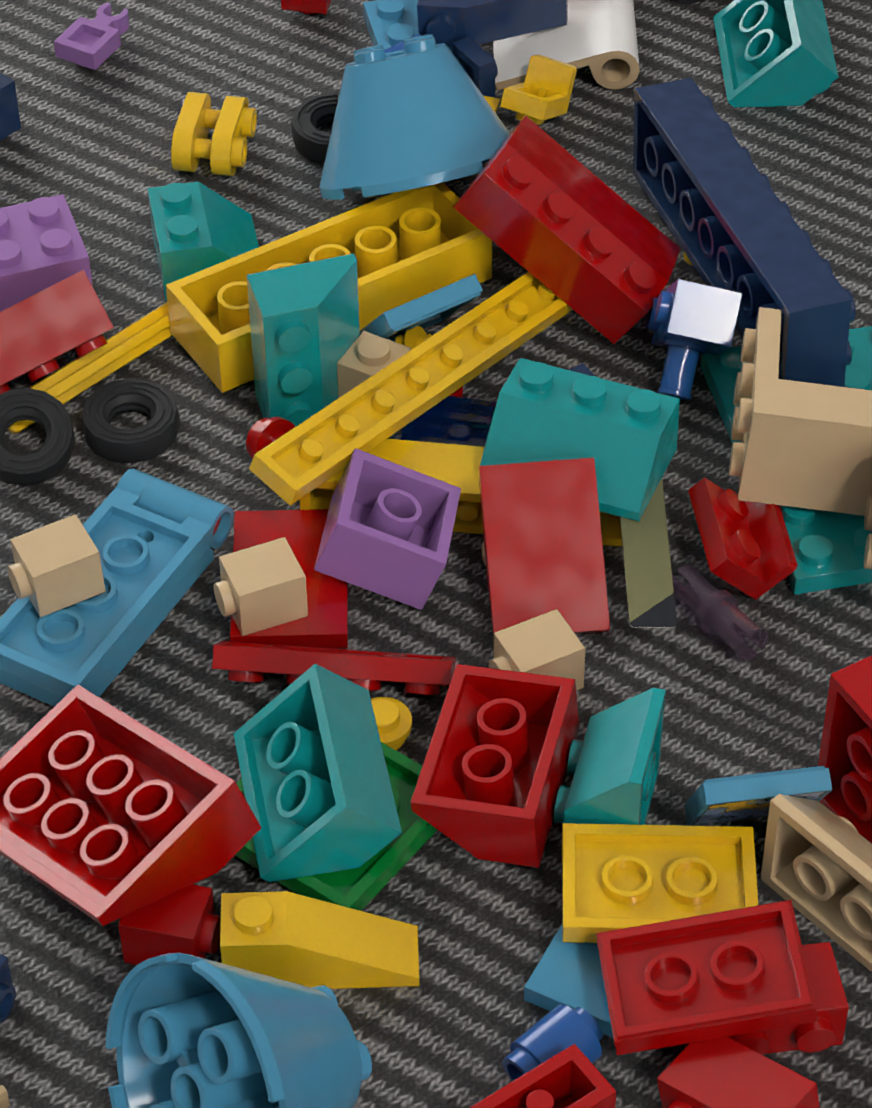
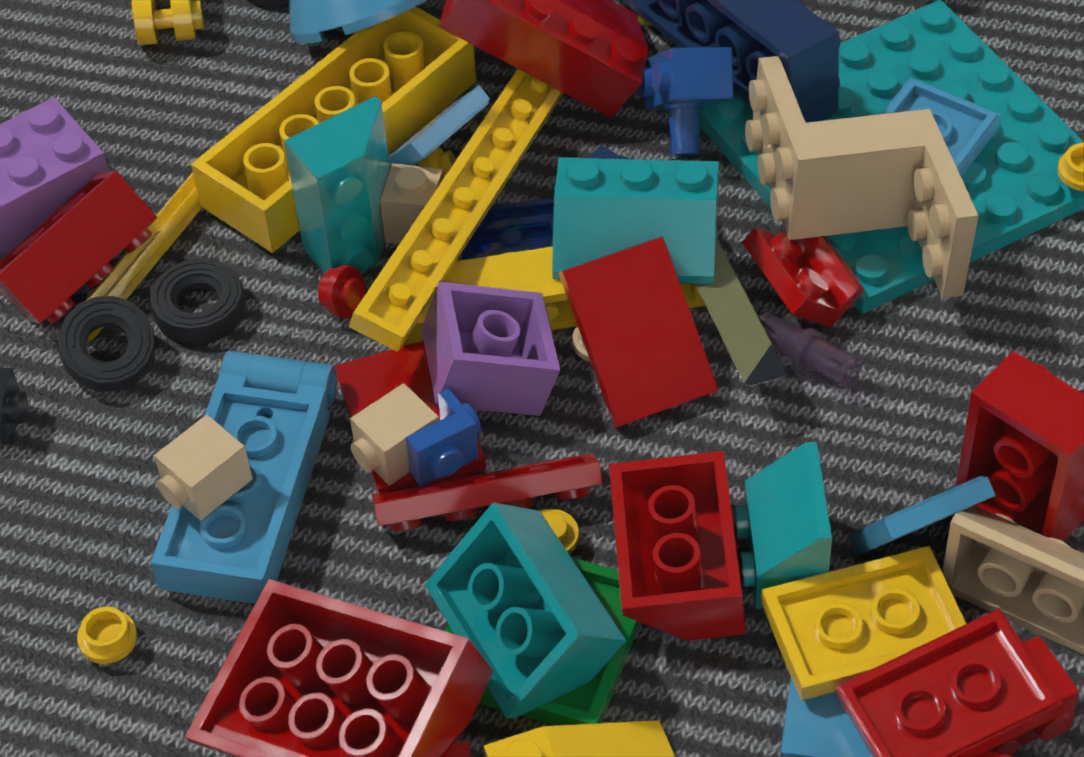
camera: 15 degrees left, 5 degrees up
teal slope [147,181,259,300] -> none
tan brick [489,609,585,691] -> none
none -> blue bracket [406,389,481,487]

